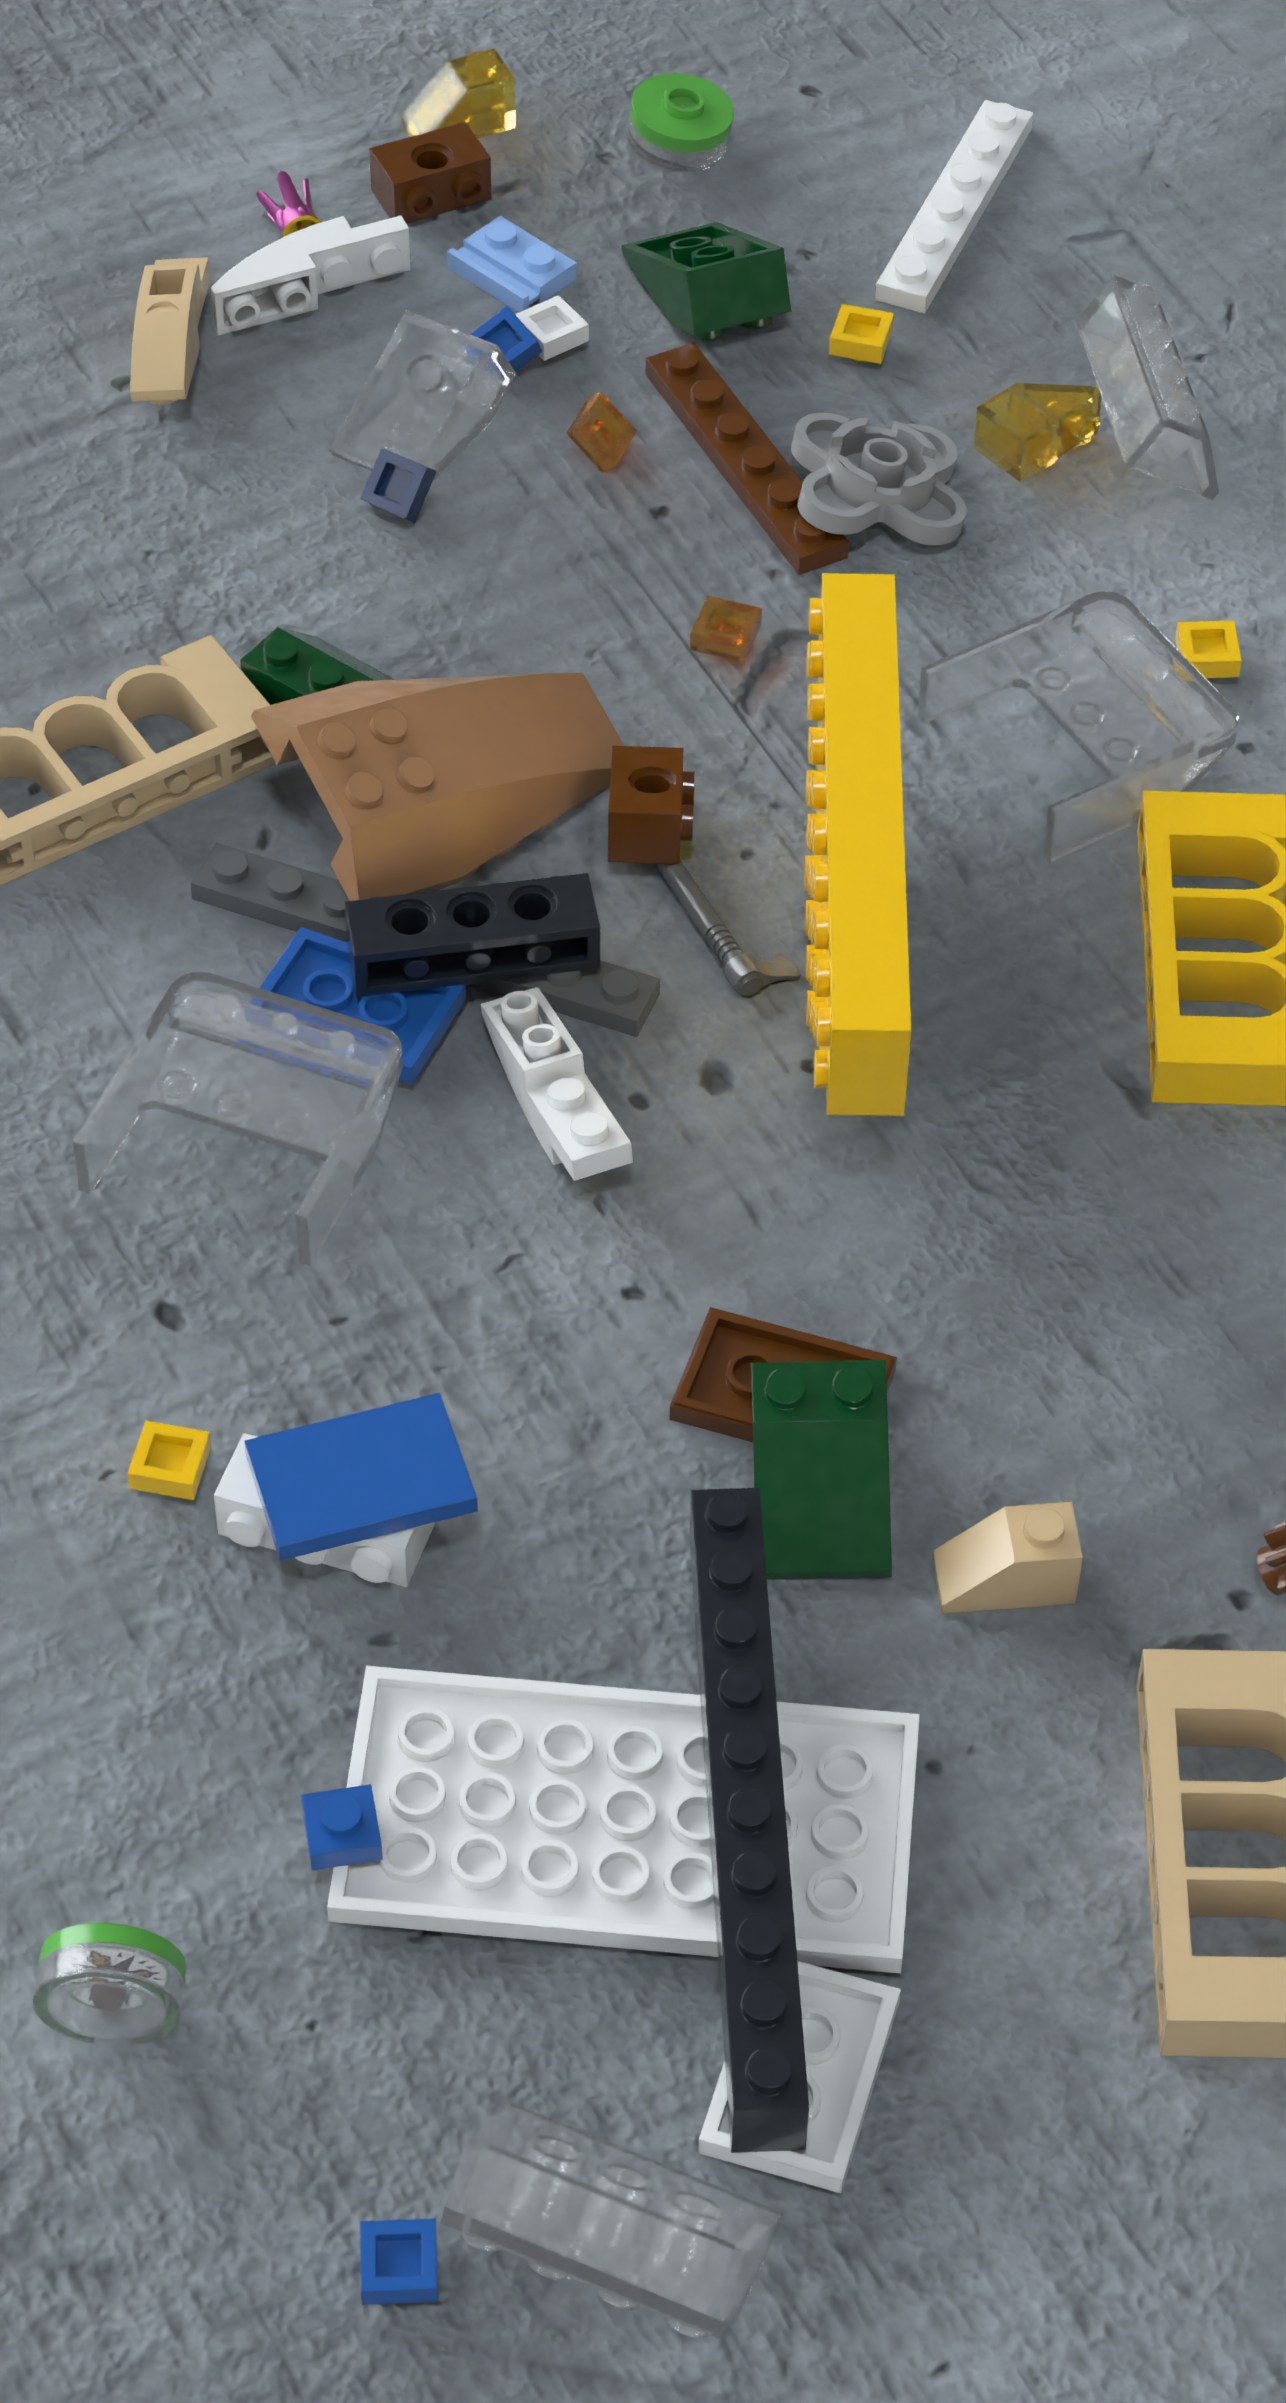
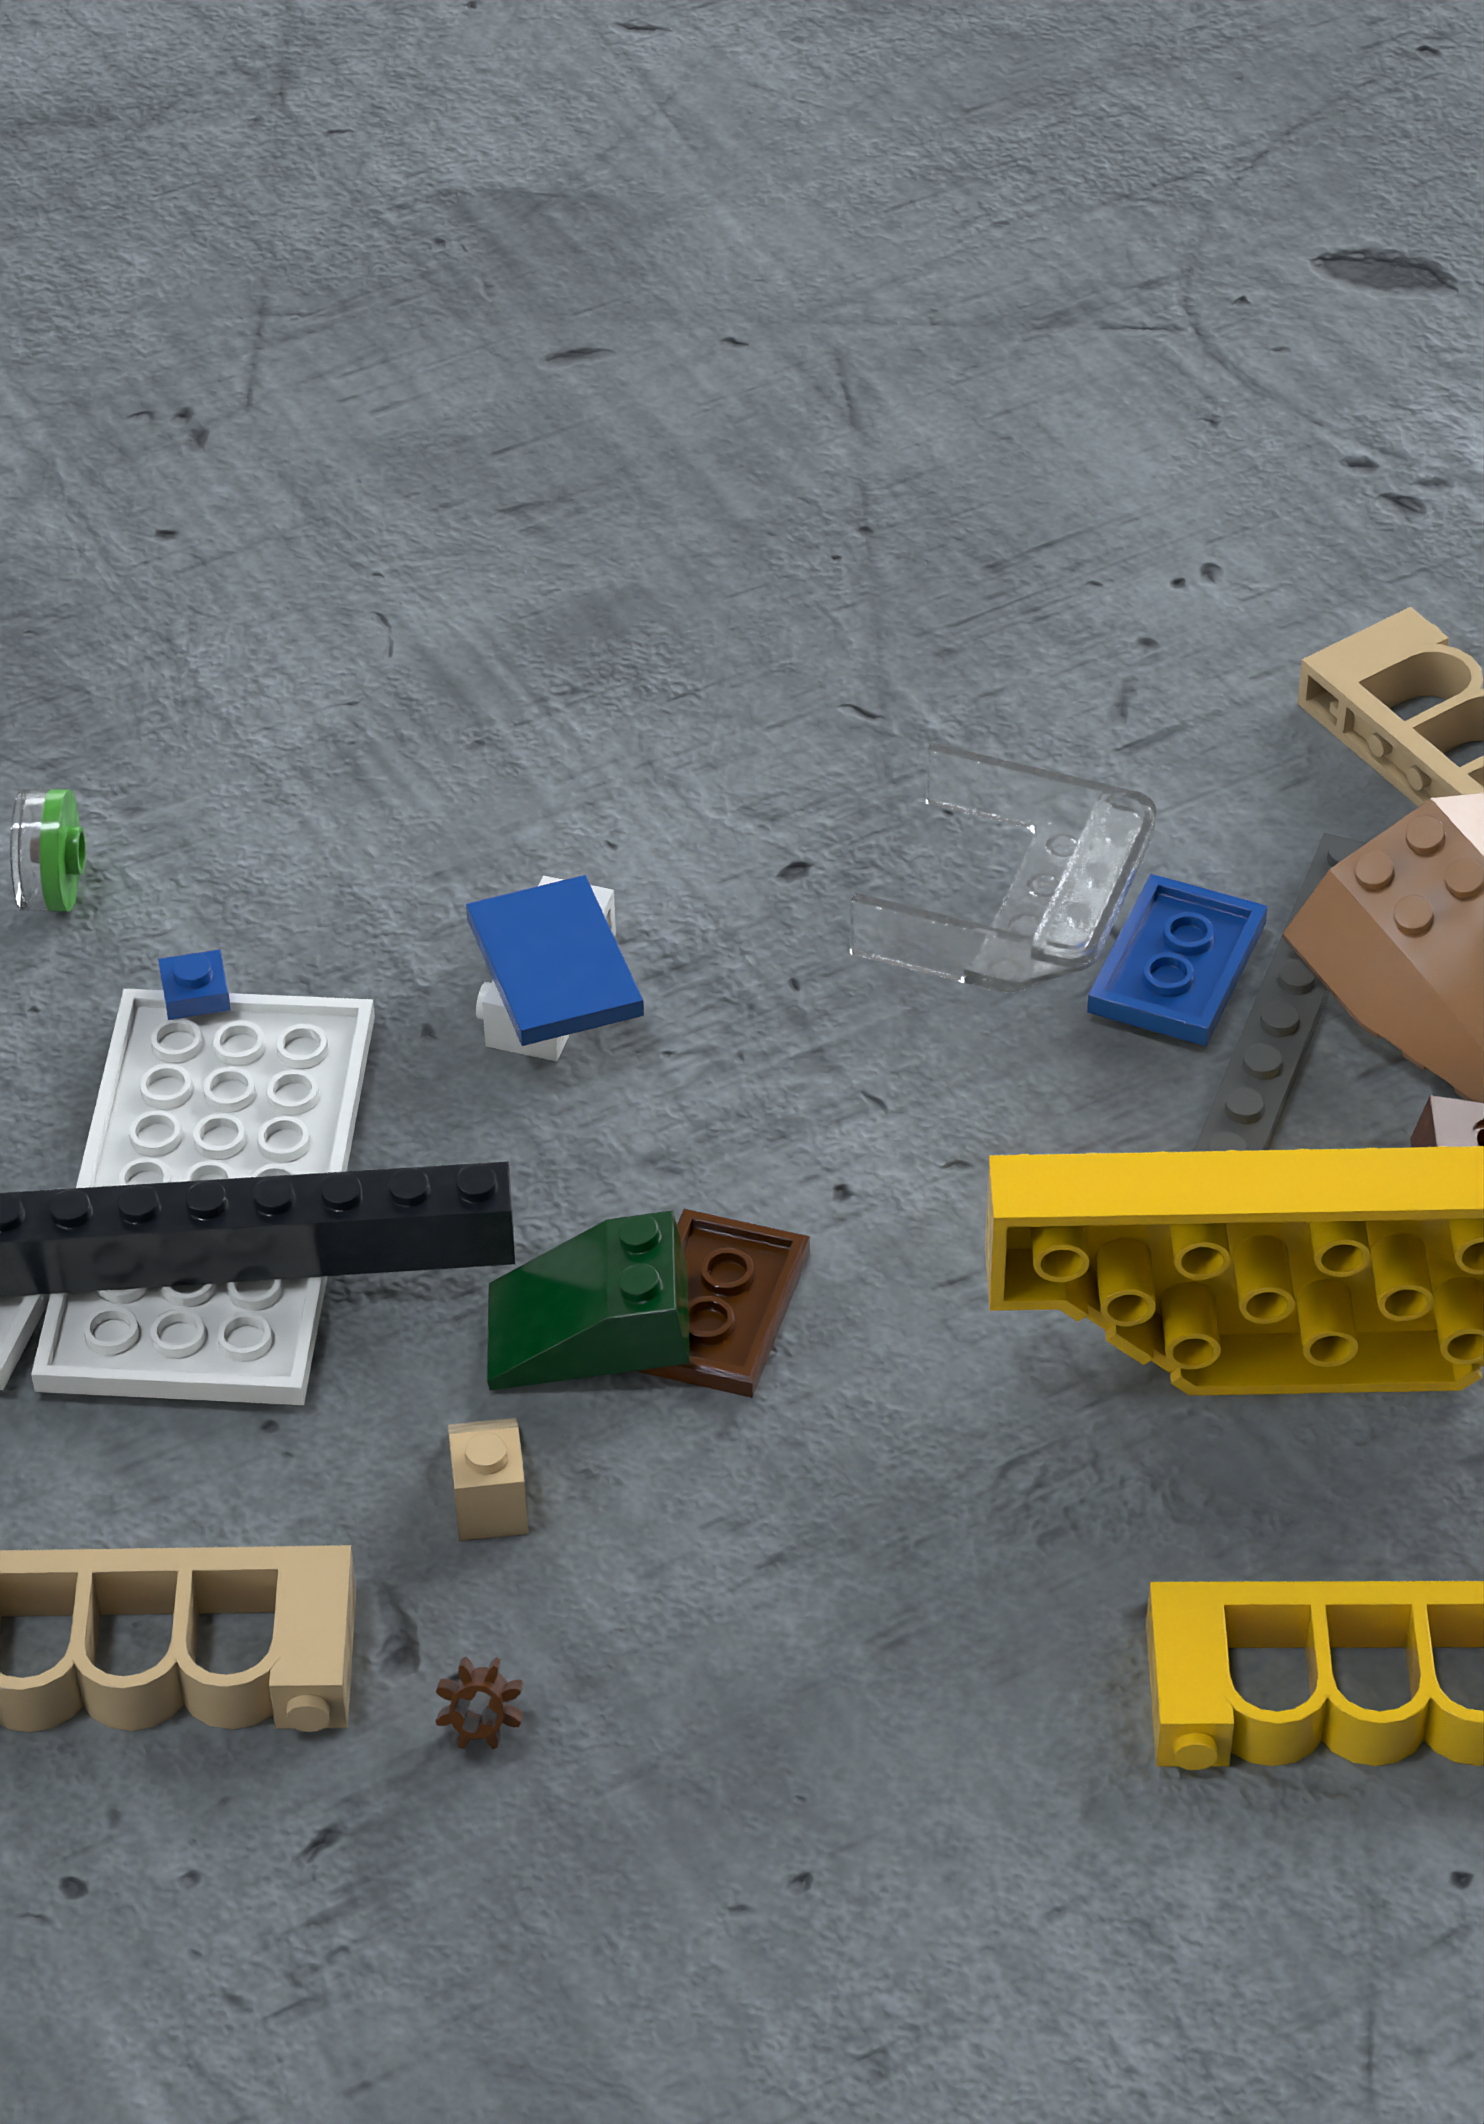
camera: 90 degrees right, 5 degrees down
yellow plate [127,1420,211,1500] -> none
black brick [345,873,600,997] -> none
white slope [481,987,633,1181] -> none

